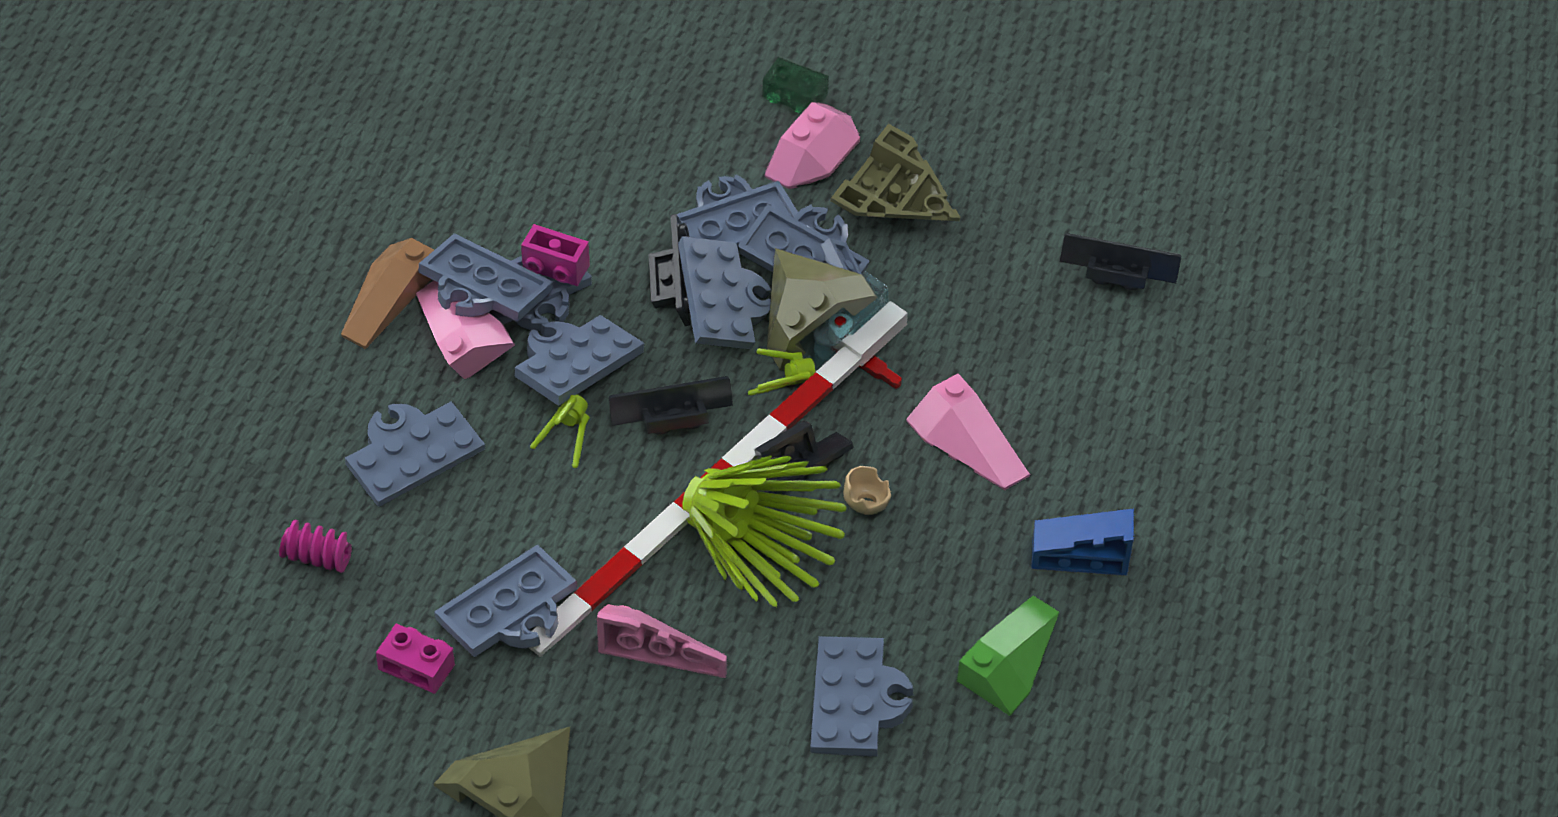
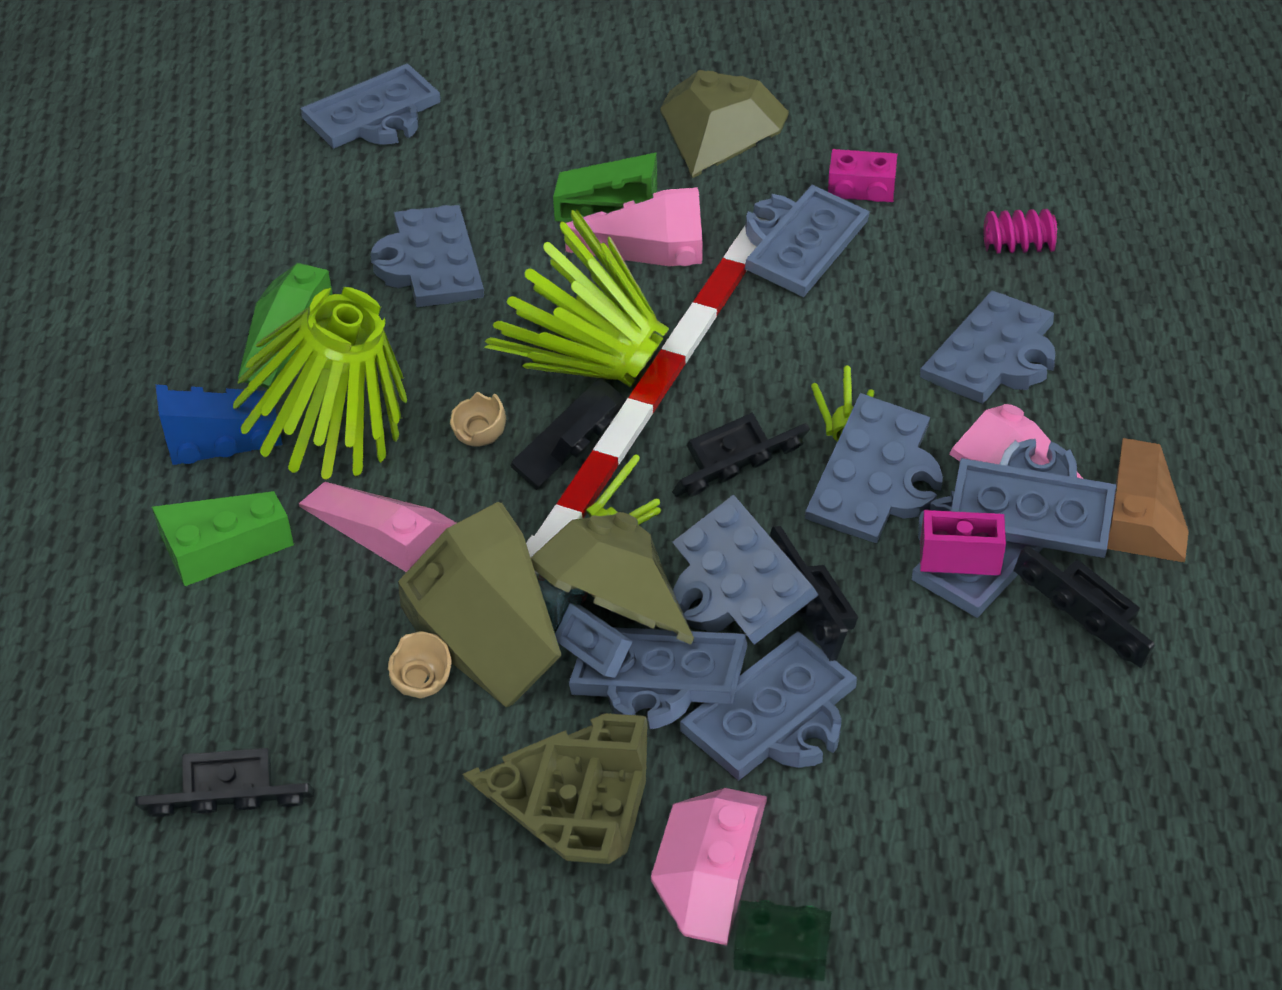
camera: 165 degrees right, 5 degrees down
none -> bright green wedge [152,491,294,586]
none -> lime plant [233,287,407,479]
none -> tan hair [388,631,452,699]
none -> olive wedge [398,502,562,707]
none -> bright green wedge [553,153,657,222]
none -> black bracket [1013,545,1155,668]

